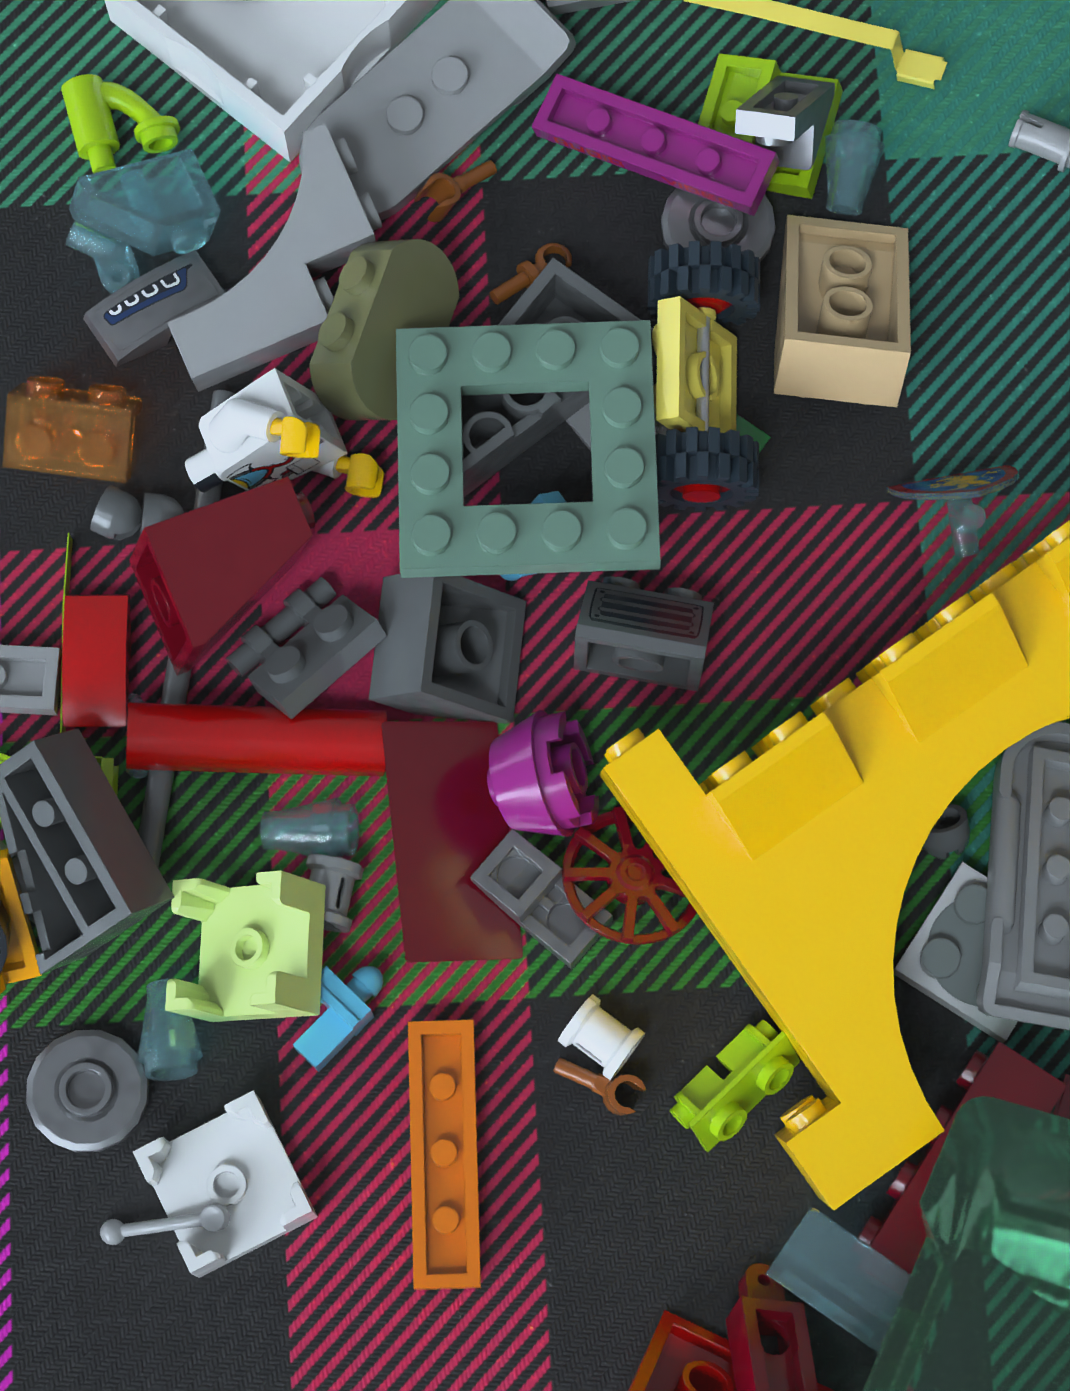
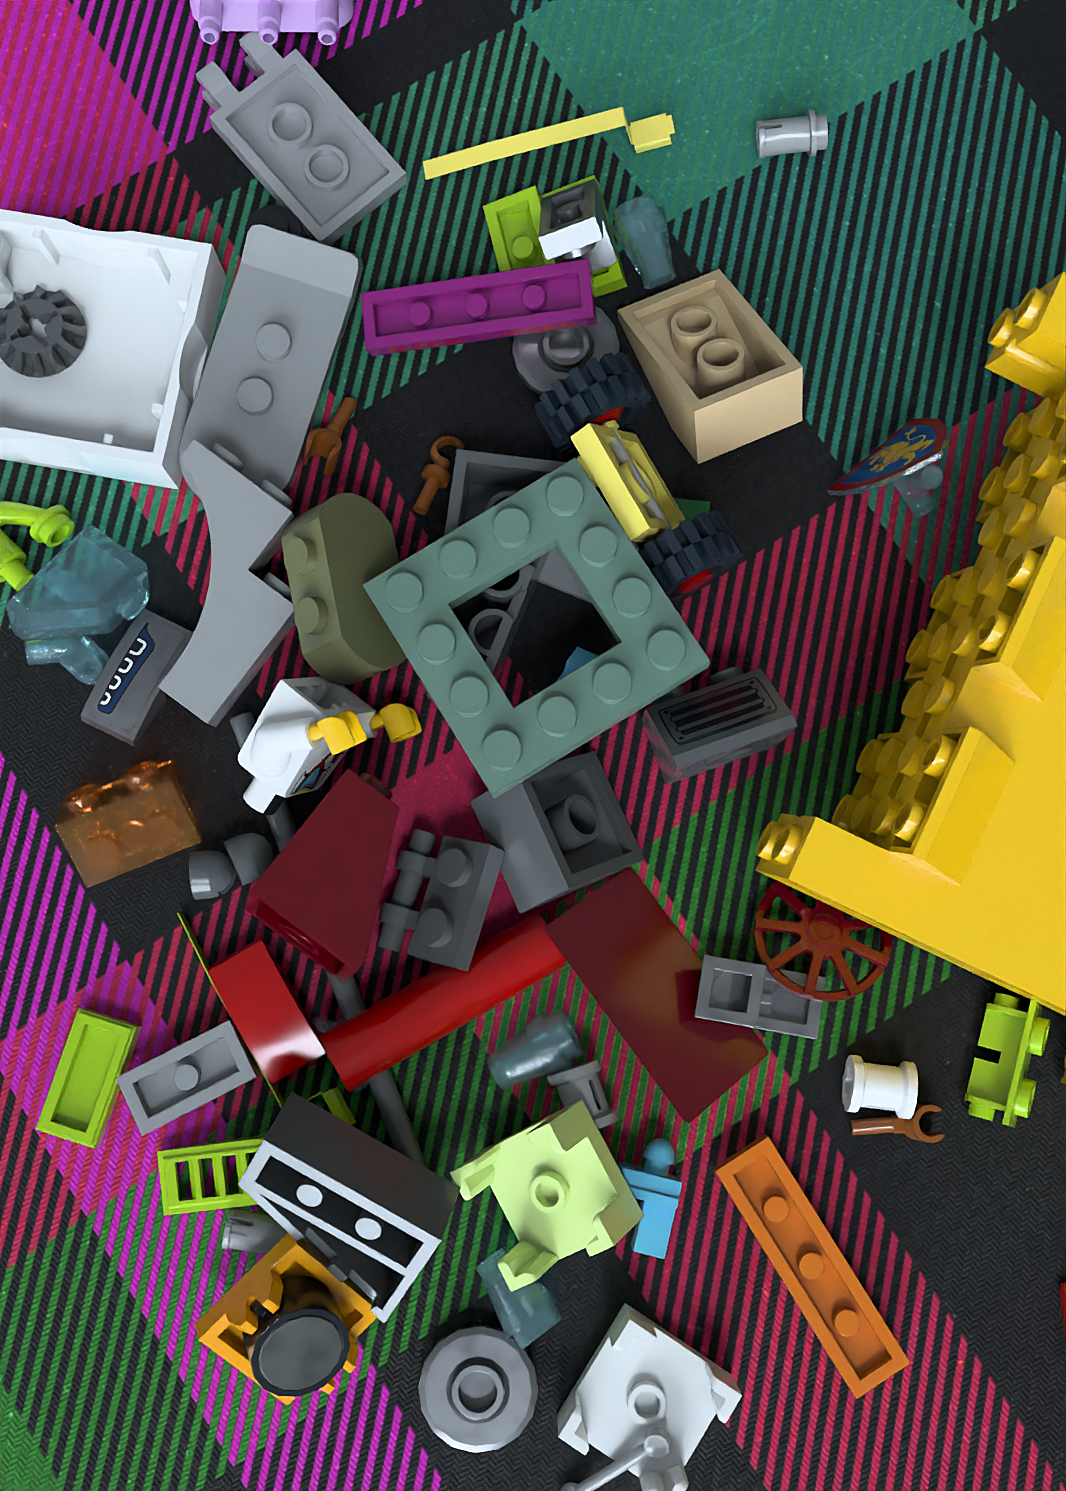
camera: 30 degrees left, 5 degrees up
magenta cone [487,710,599,837] -> none

